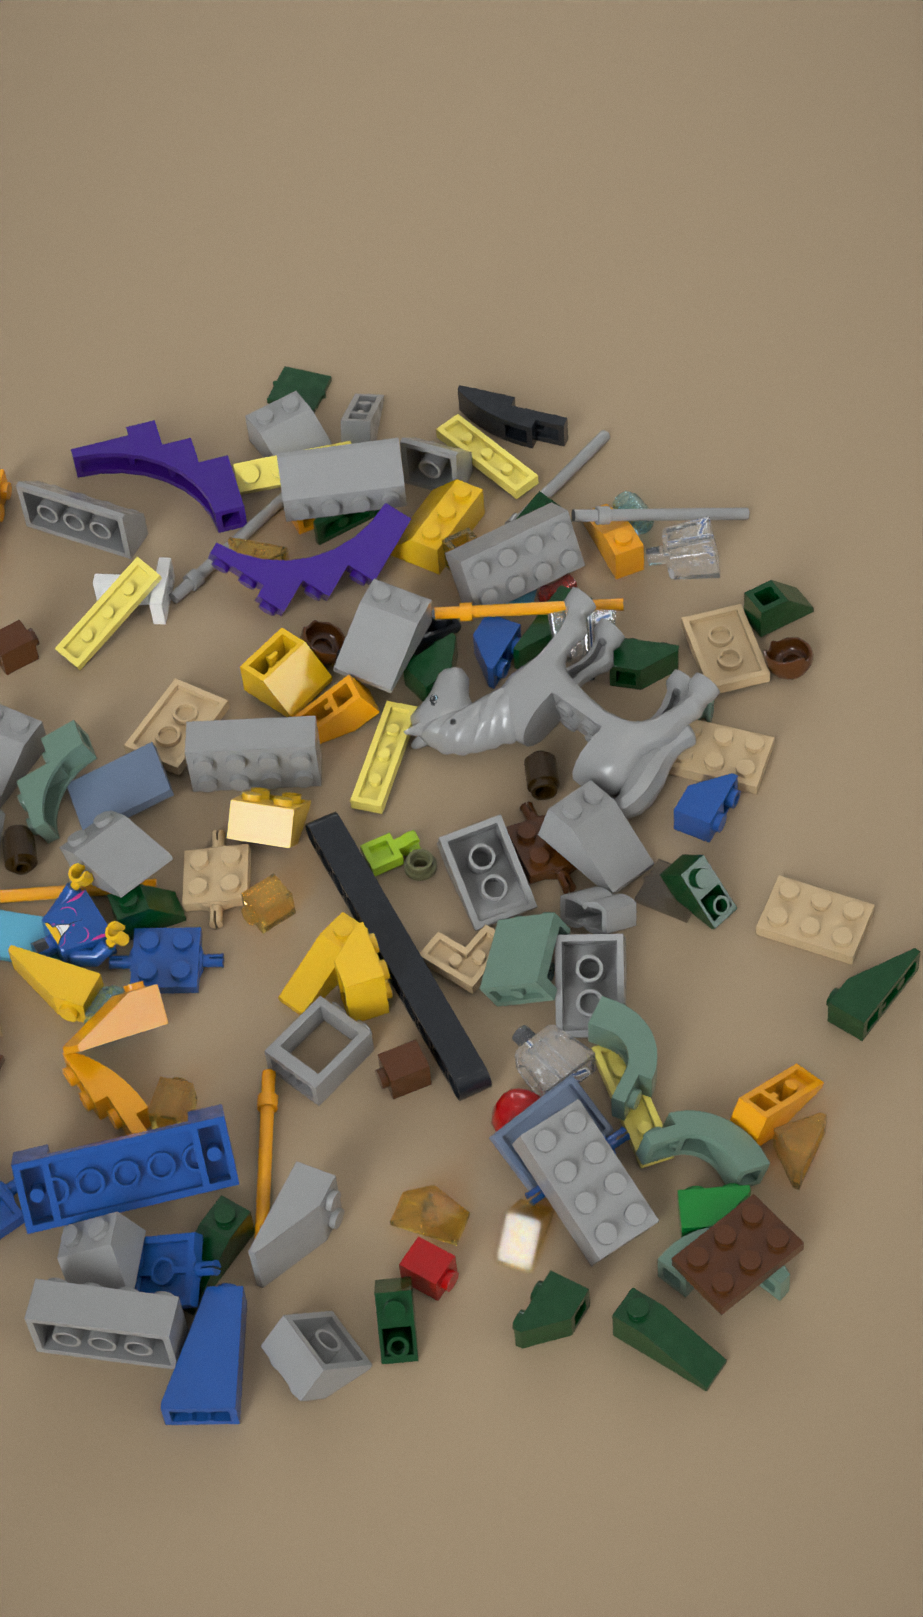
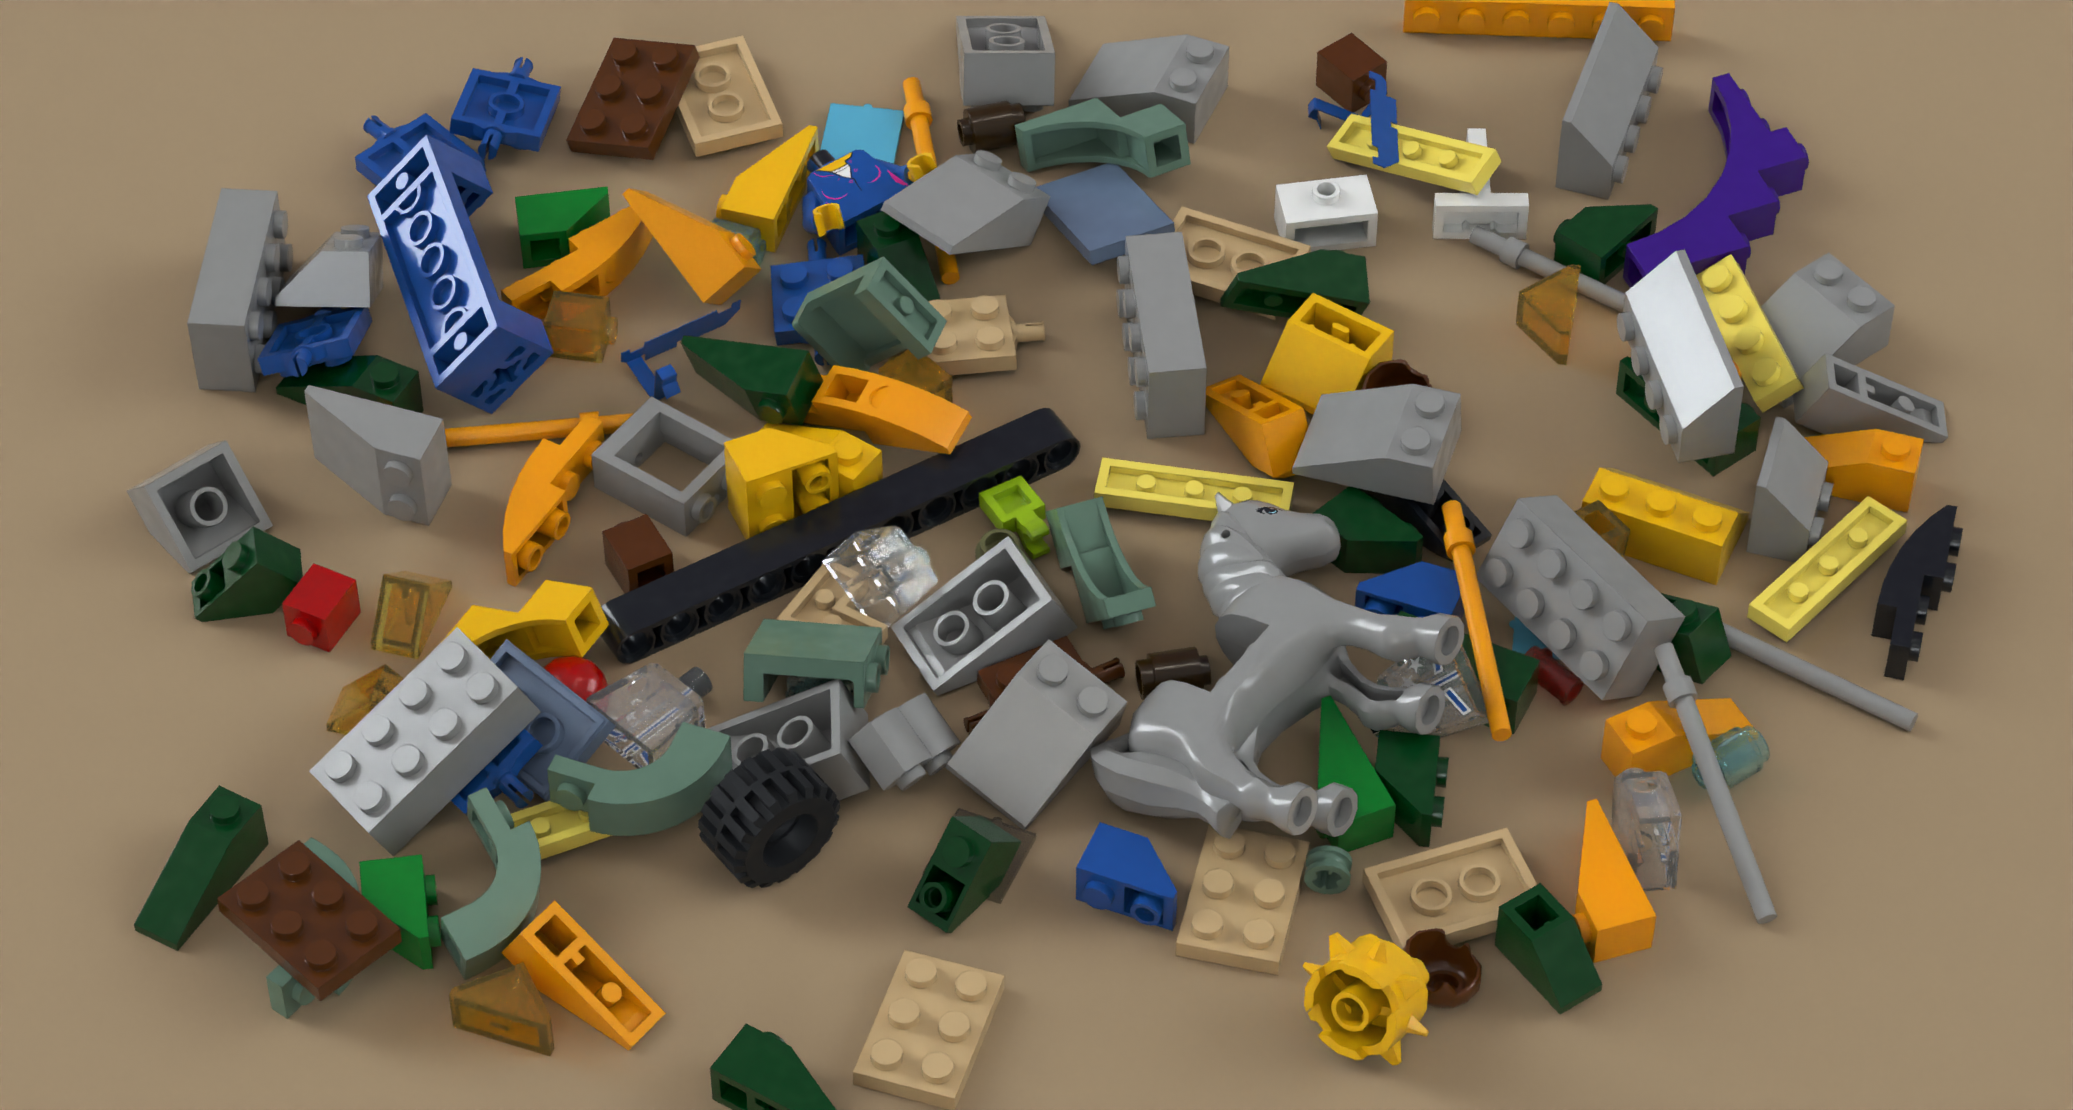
camera: 80 degrees right, 5 degrees down
blue slope [161,1283,247,1425] -> none
dark purple arch [208,503,411,616] -> none
yellow slope [227,787,311,848] -> none
dark green piece [267,366,332,414] -> none
dark green slope [512,1270,590,1349] -> none
none -> yellow arch [443,580,609,660]
none -> light orange slope [503,414,605,587]
none -> green slope [515,186,610,269]
none -> blue piece [621,300,741,400]
none -> dark green slope [680,335,823,425]
none -> black tyre [698,748,840,888]
none -> sand green panel [792,256,947,372]
none -> light orange slope [803,365,972,455]
none -> clear torso [822,525,938,628]
none -> sand green arch [1045,496,1156,629]
none -> dark green slope [1220,249,1370,318]
none -> white brick [1274,174,1378,252]
none -> yellow brick [1303,932,1429,1066]
none -> blue piece [1308,71,1399,168]
none -> green slope [1315,695,1396,852]
none -> dark green slope [1553,204,1658,284]
none -> light orange slope [1572,798,1656,963]
none -> light orange slope [1804,429,1924,513]

